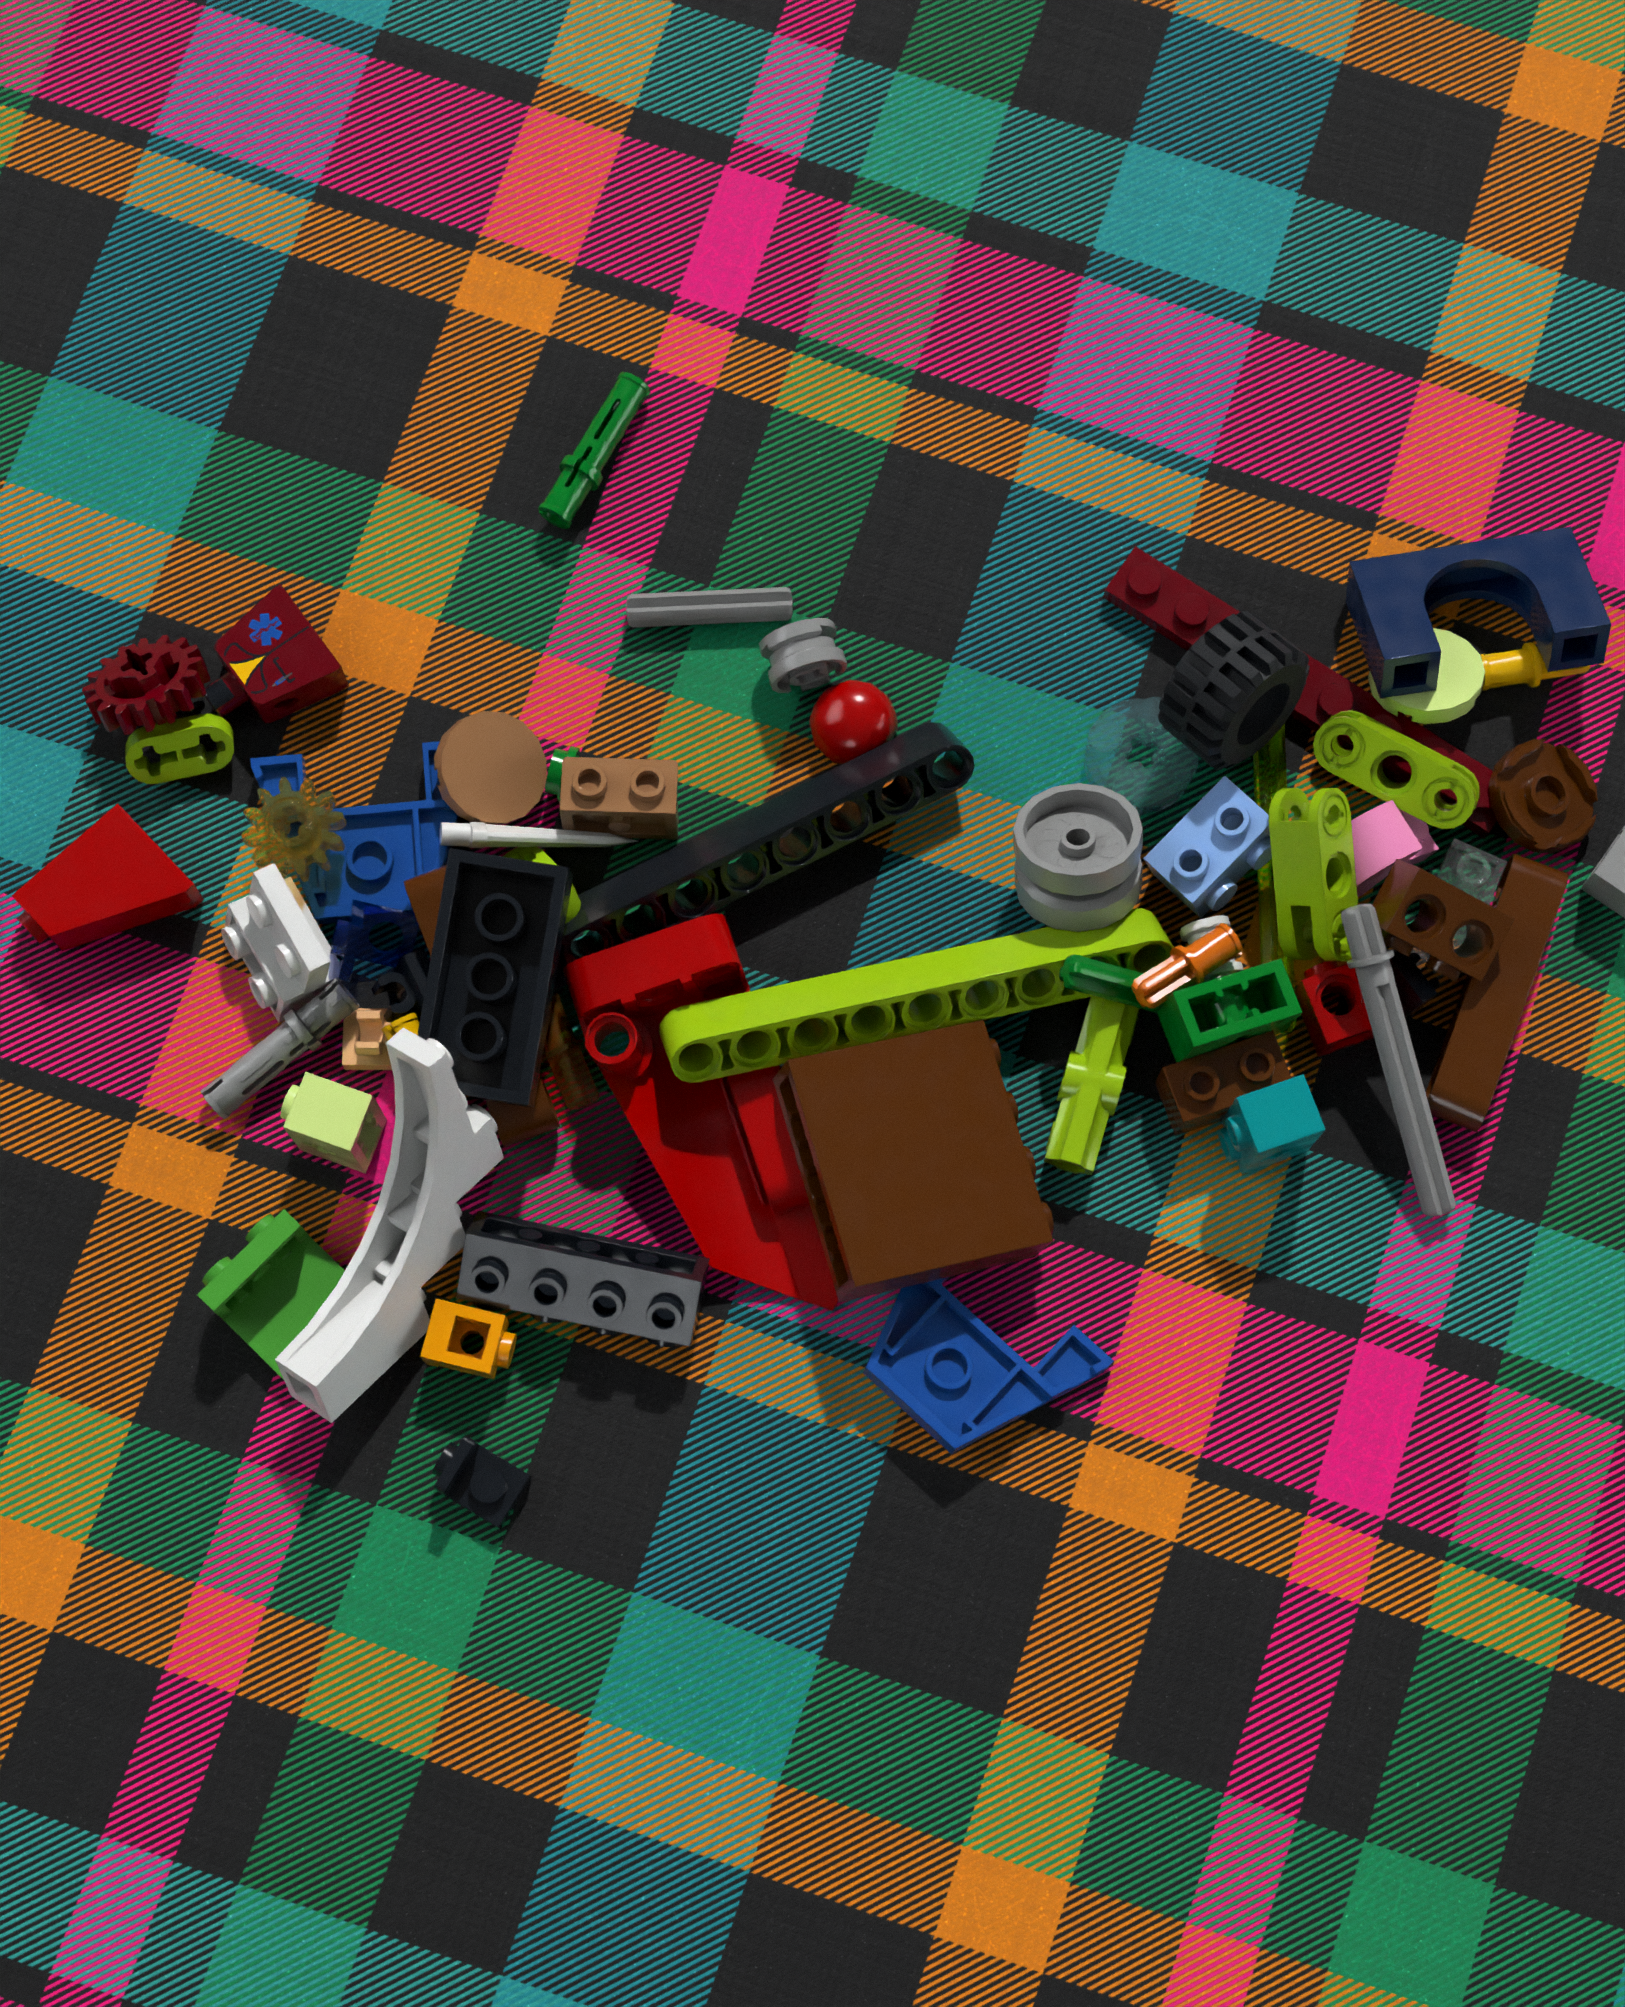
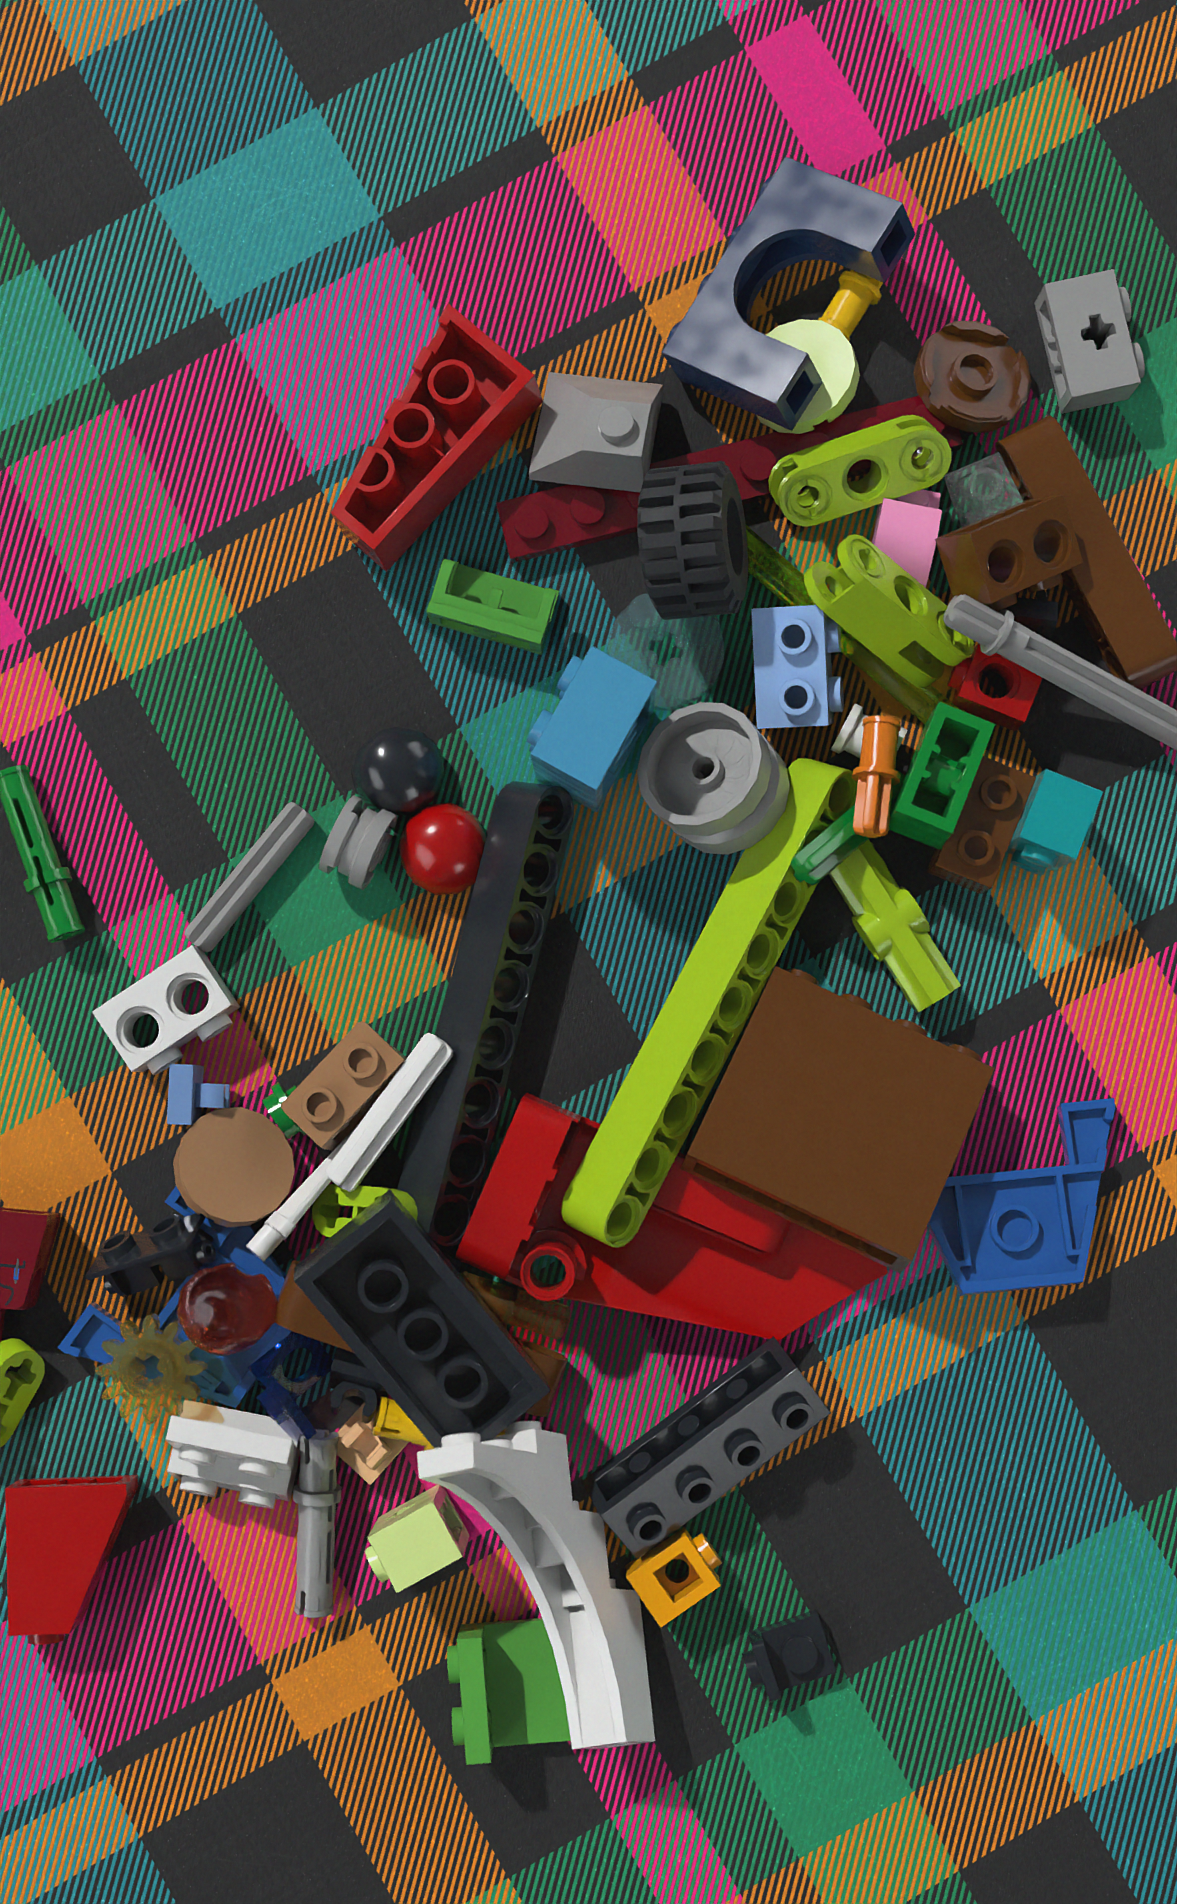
camera: 40 degrees left, 10 degrees up
none -> black hinge [85,1213,216,1297]
none -> white brick [92,945,240,1075]
none -> medium blue tile [167,1064,230,1125]
none -> clear red hair [177,1262,278,1356]
none -> white axle [326,1033,453,1192]
none -> red wedge [331,303,543,572]
none -> black hair [351,727,446,815]
none -> bright green hinge [426,559,560,655]
none -> dark azure brick [527,645,657,812]
none -> light grey slope [529,372,664,492]

